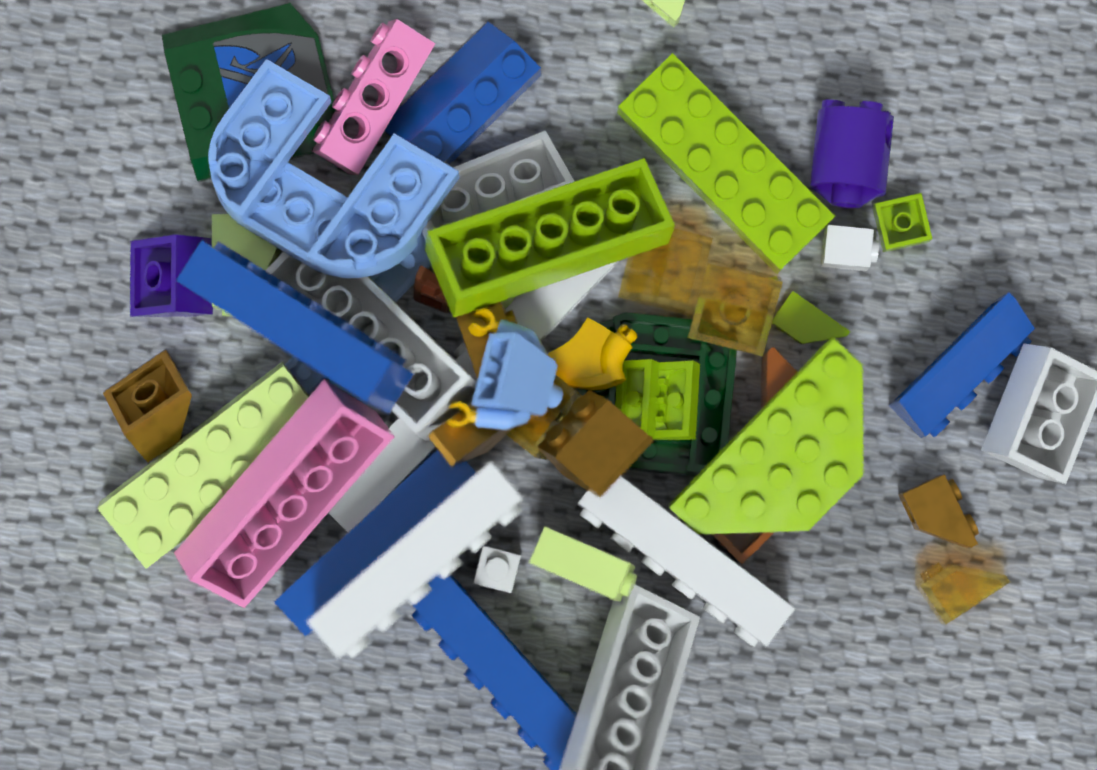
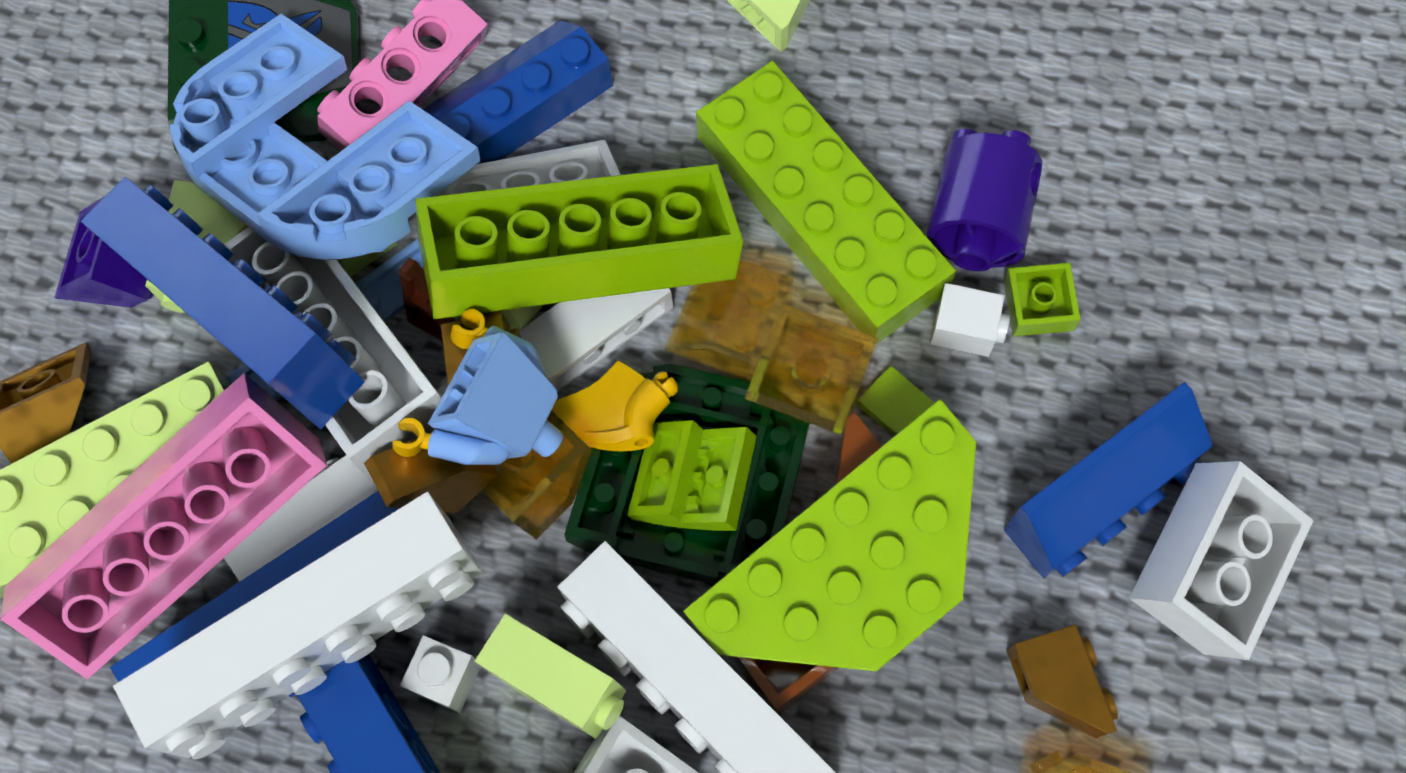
camera: 10 degrees right, 15 degrees down
pearl gold slope [537,390,654,498] -> none

